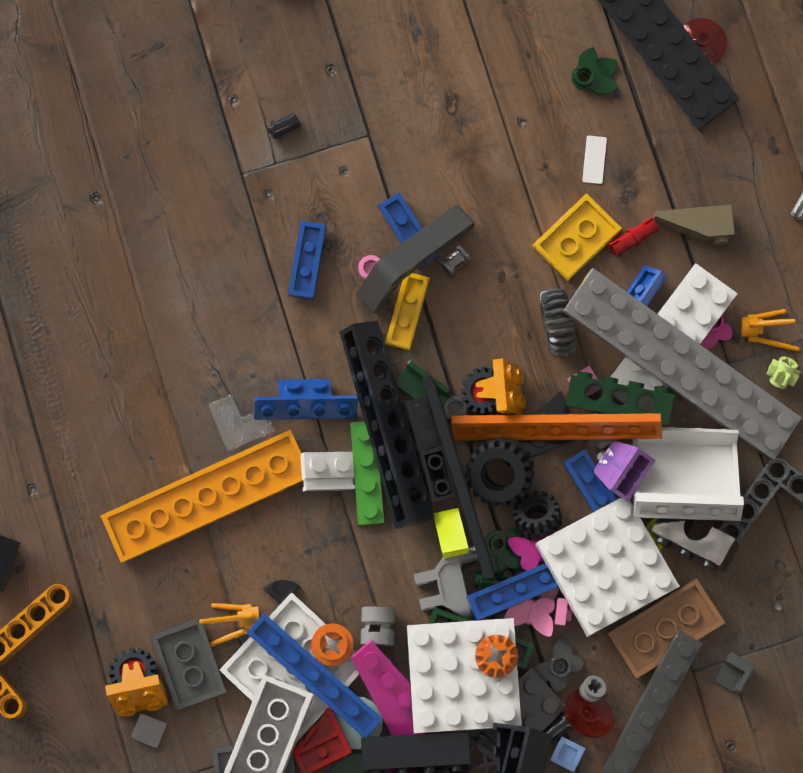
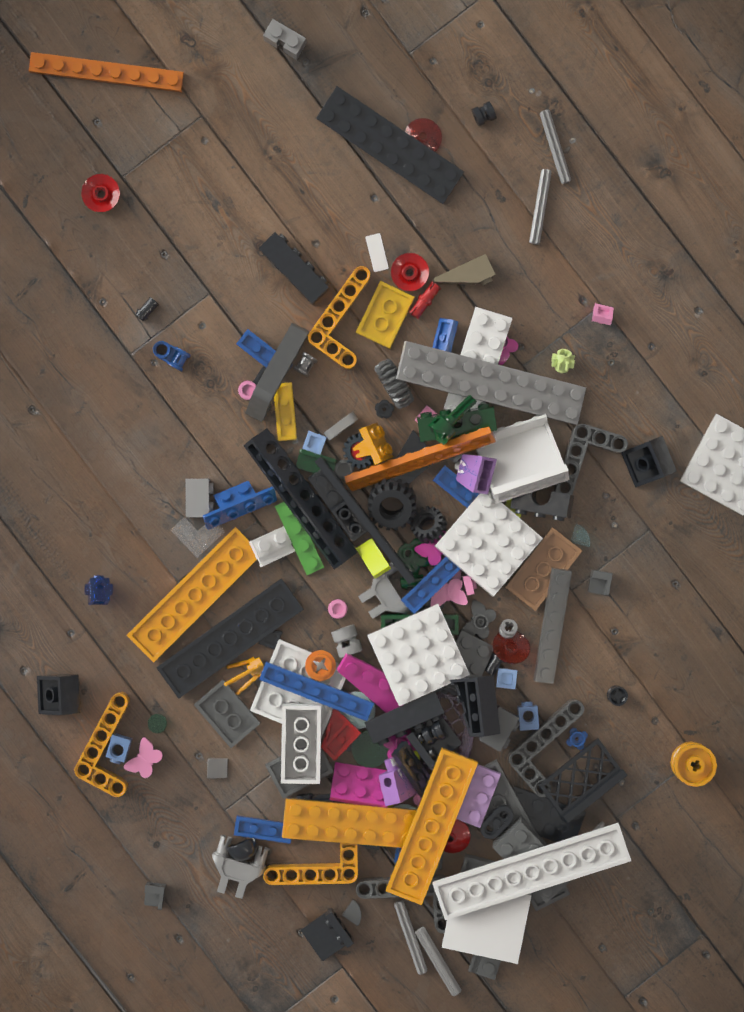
camera: 30 degrees left, 10 degrees up
light orange plate [105,648,169,717] -> none
blue plate [288,221,326,300] -> none
orange gear [475,634,518,678] -> none
dark green plate [571,47,618,95] -> none
light orange plant [741,309,800,352] -> none
none -> clear blue brick [84,575,113,605]
none -> medium blue brick [106,733,133,764]
none -> bright pink animal [124,737,163,778]
none -> clear green tile [148,714,167,733]
none -> blue piece [153,341,191,372]
none -> black plate [156,578,304,699]
none -> light grey brick [186,479,214,517]
none -> black brick [259,232,329,305]
none -> light blue tile [302,431,327,455]
none -> light orange beam [308,266,370,370]
none -> light grey beam [324,412,358,441]
none -> bright pink tile [328,599,347,619]
none -> black plate [375,400,394,419]
none -> red dish [391,253,429,291]
none -> dark green piece [427,395,477,445]
none -> black wheel [471,101,497,127]
none -> clear light blue tile [571,524,590,547]

